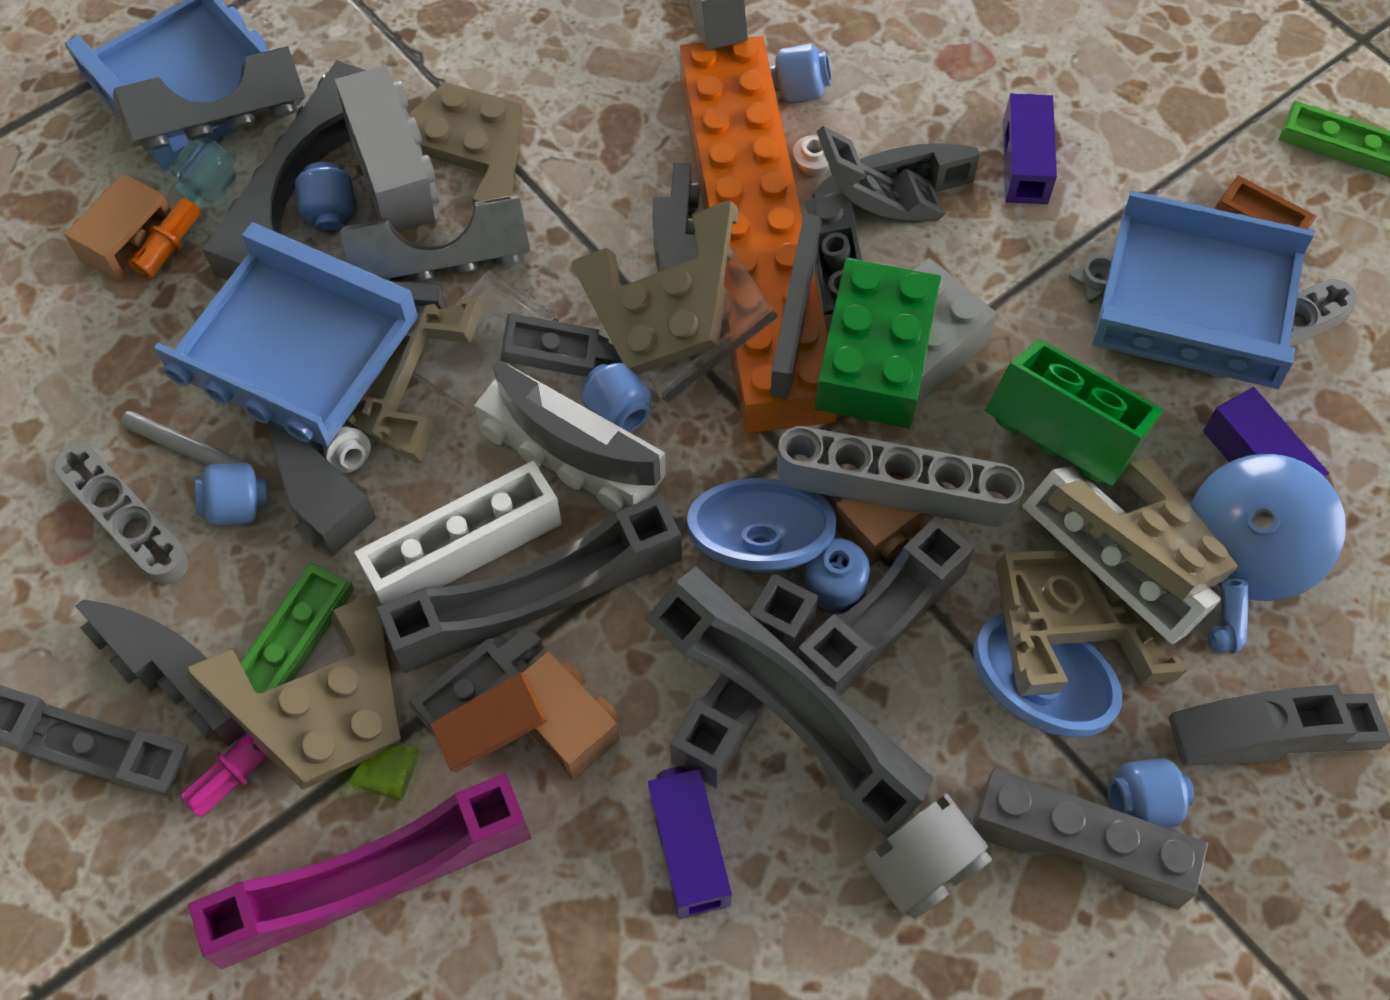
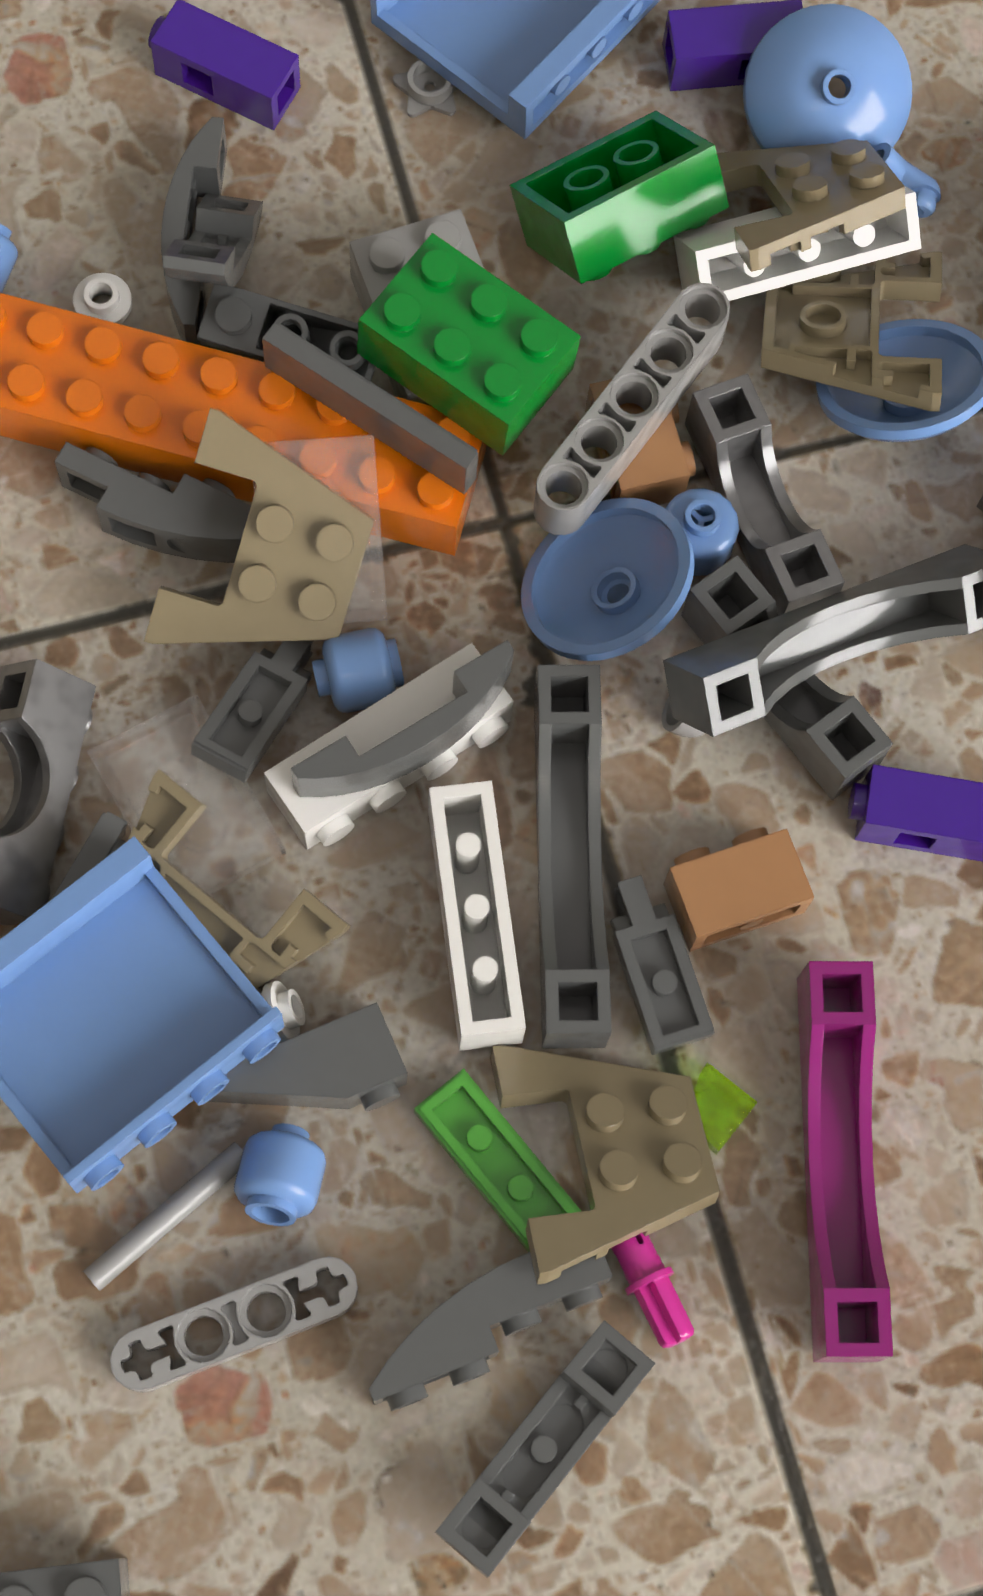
camera: 75 degrees left, 10 degrees up
dark orange tile [430,673,548,772] -> none

